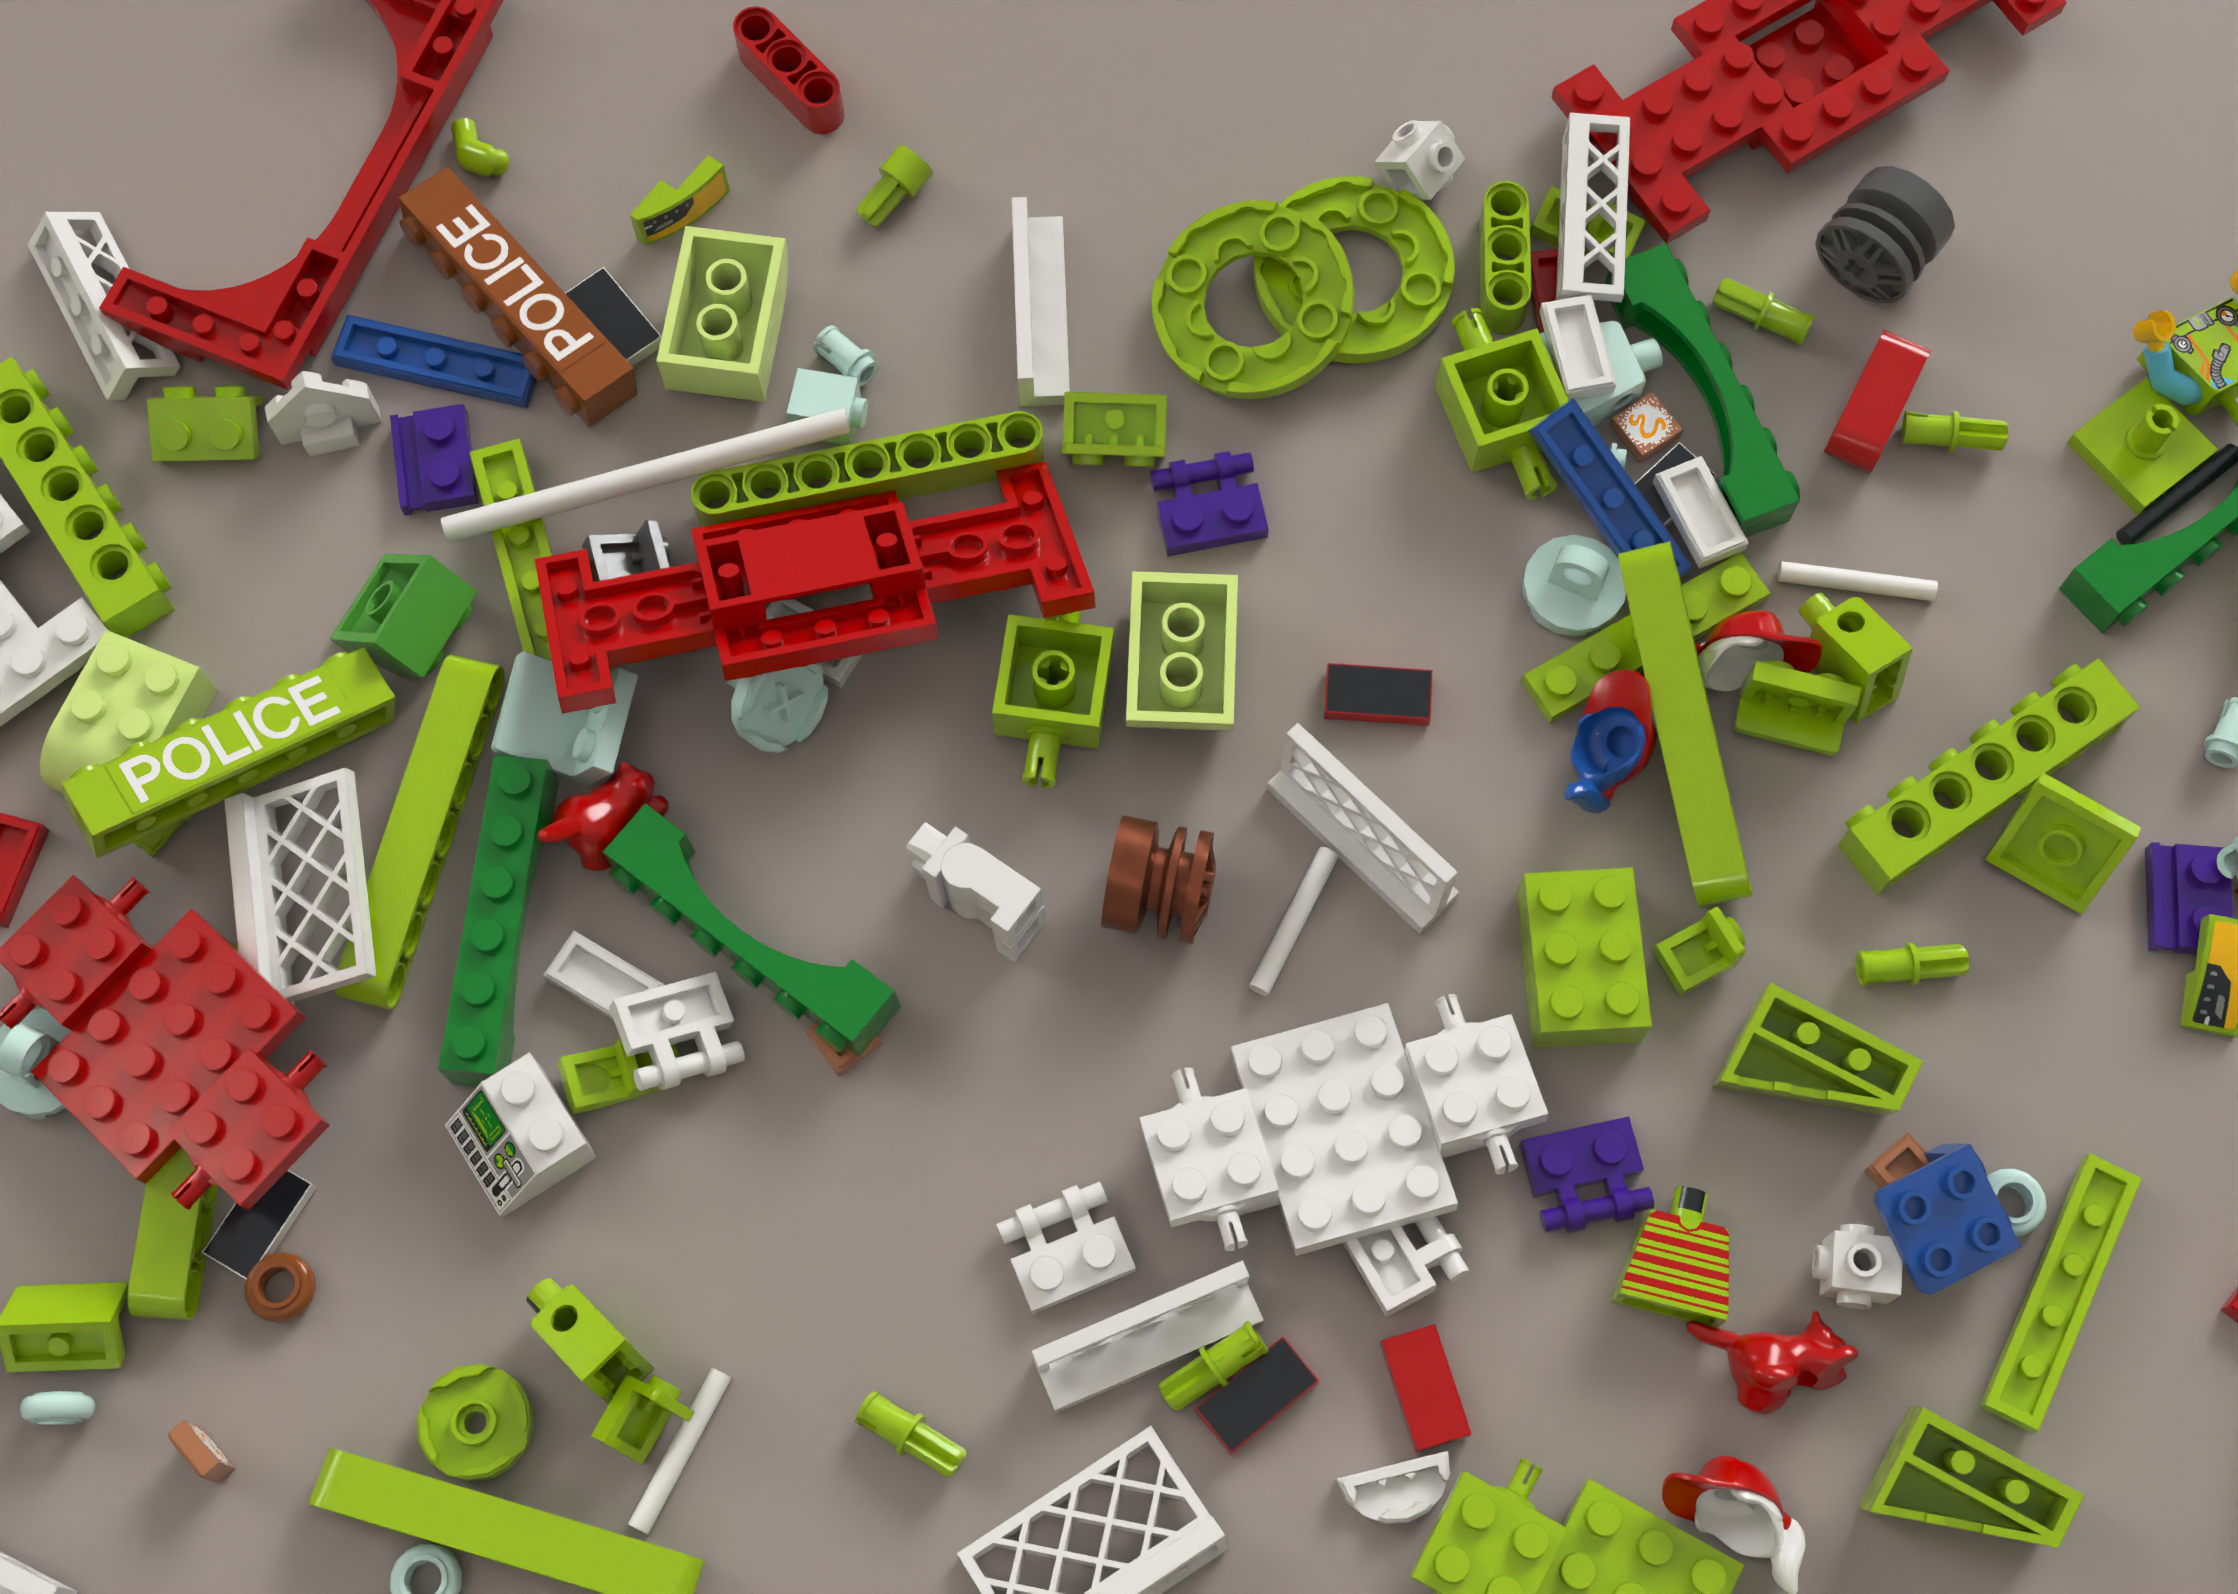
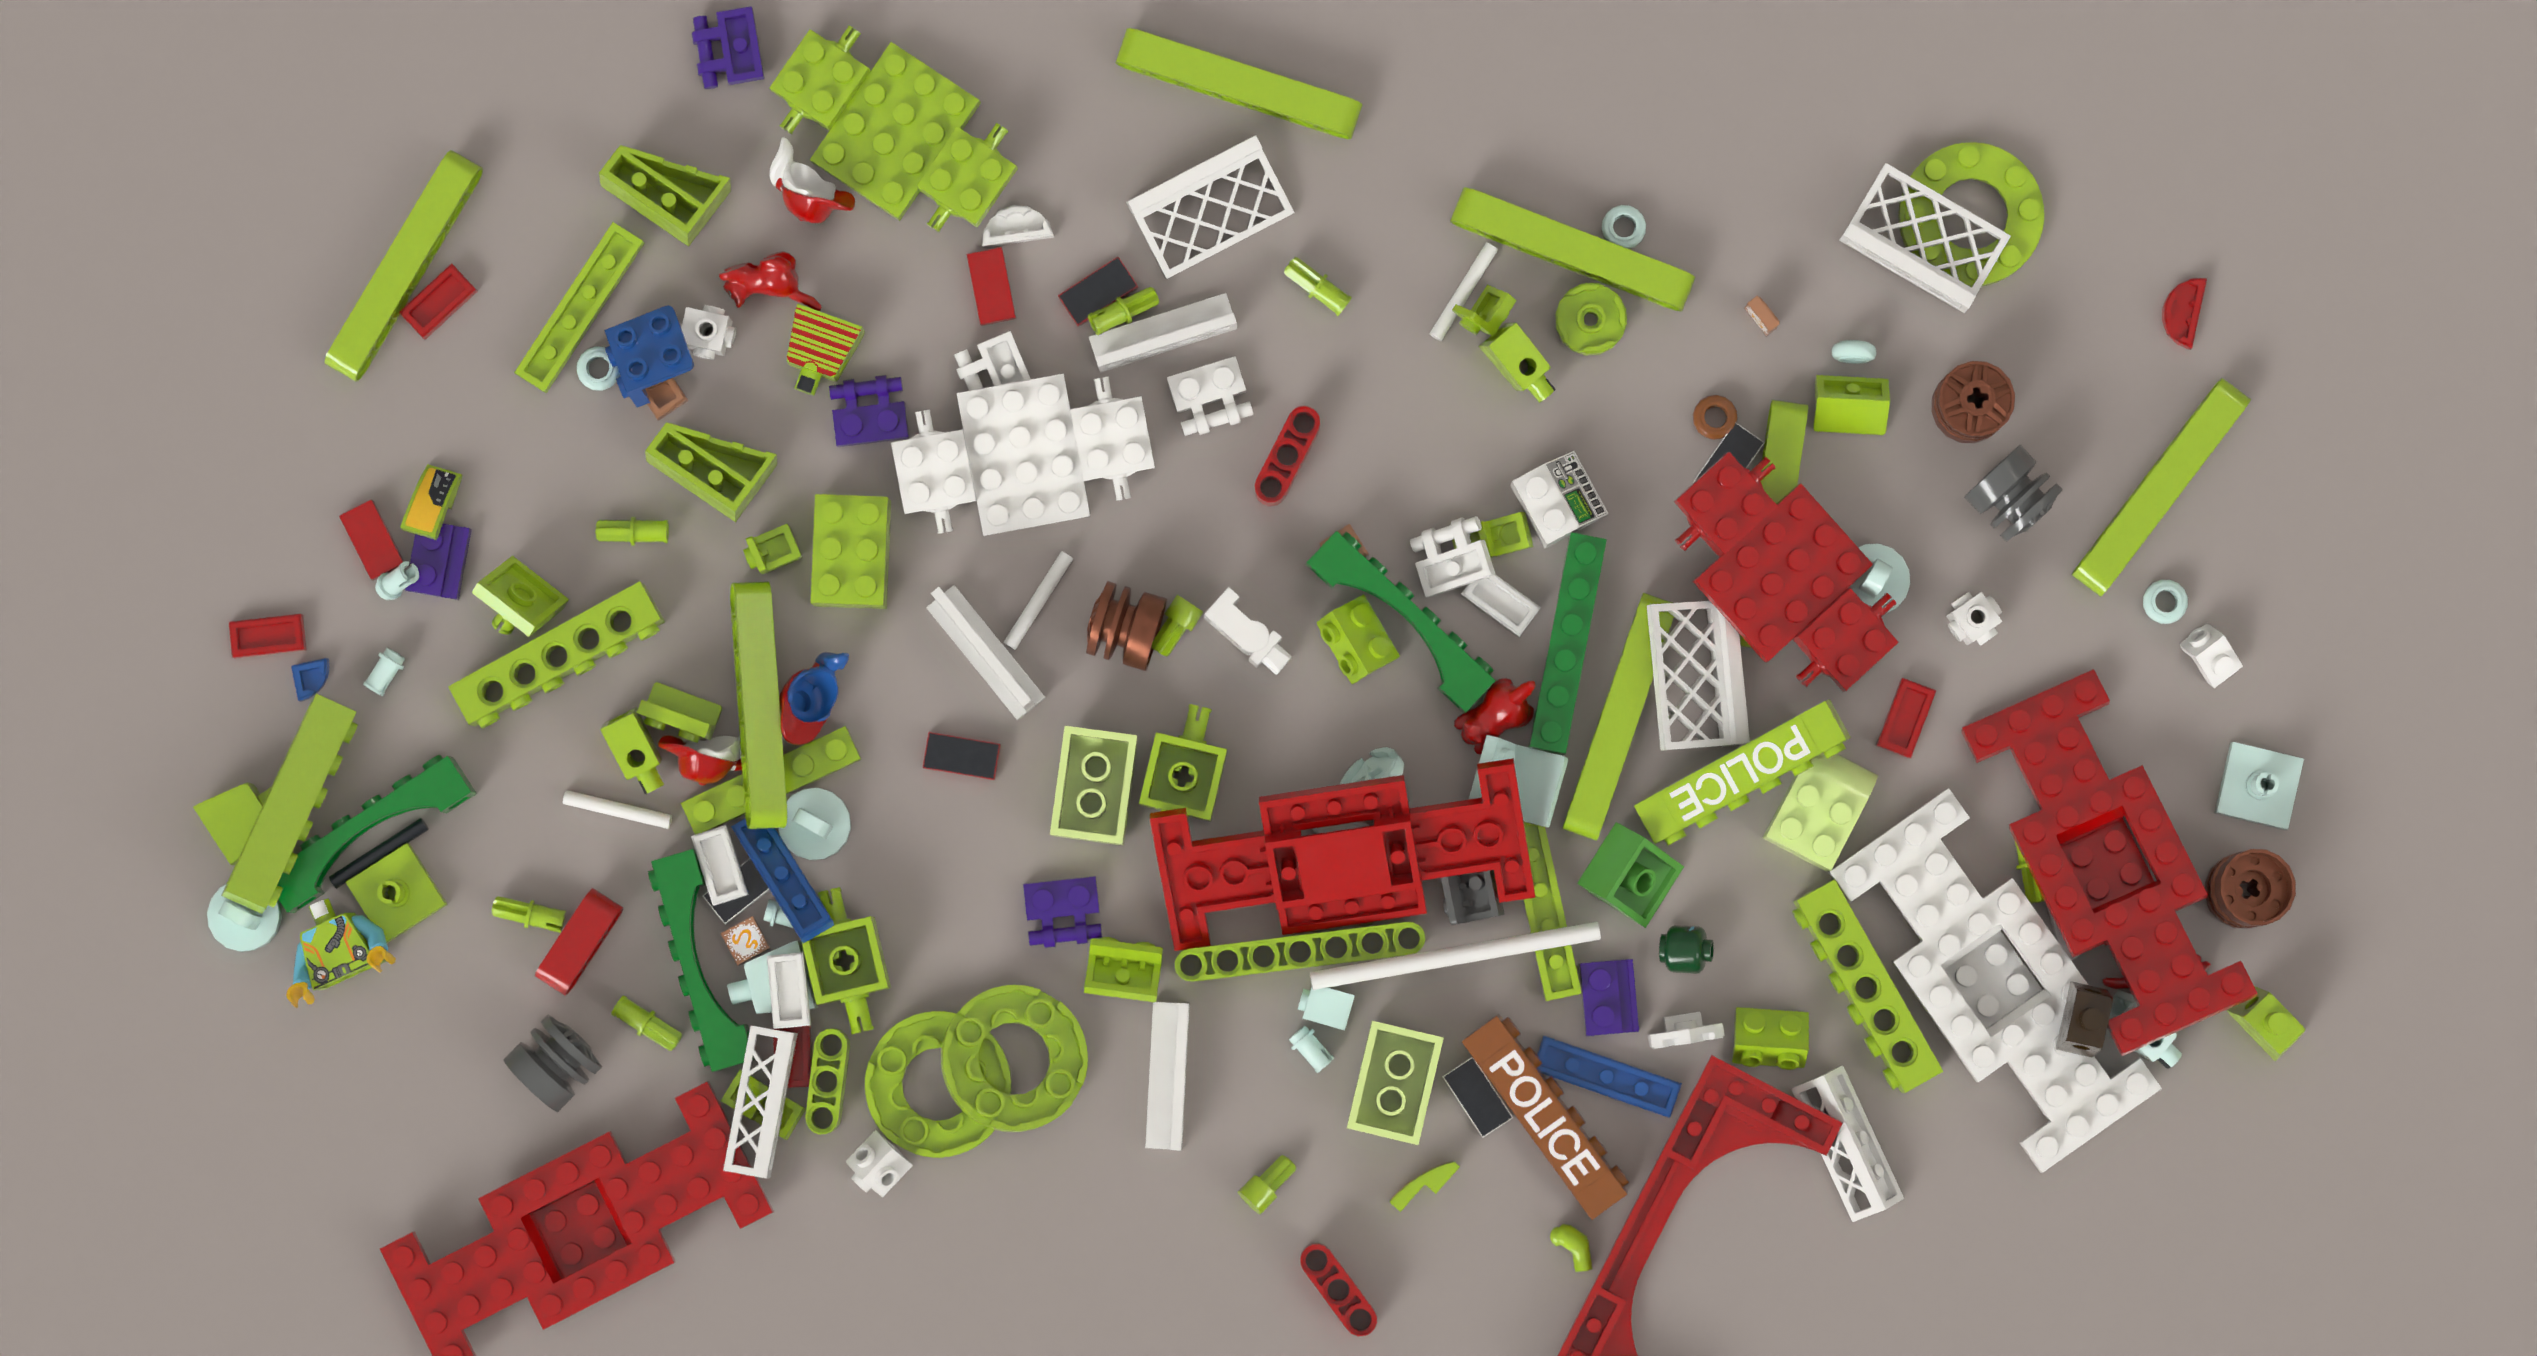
camera: 170 degrees left, 15 degrees up
none -> lime piece [1151,595,1204,657]
none -> red beam [1255,406,1320,506]
none -> lime bracket [1317,594,1400,684]
none -> dark green head [1659,925,1714,974]

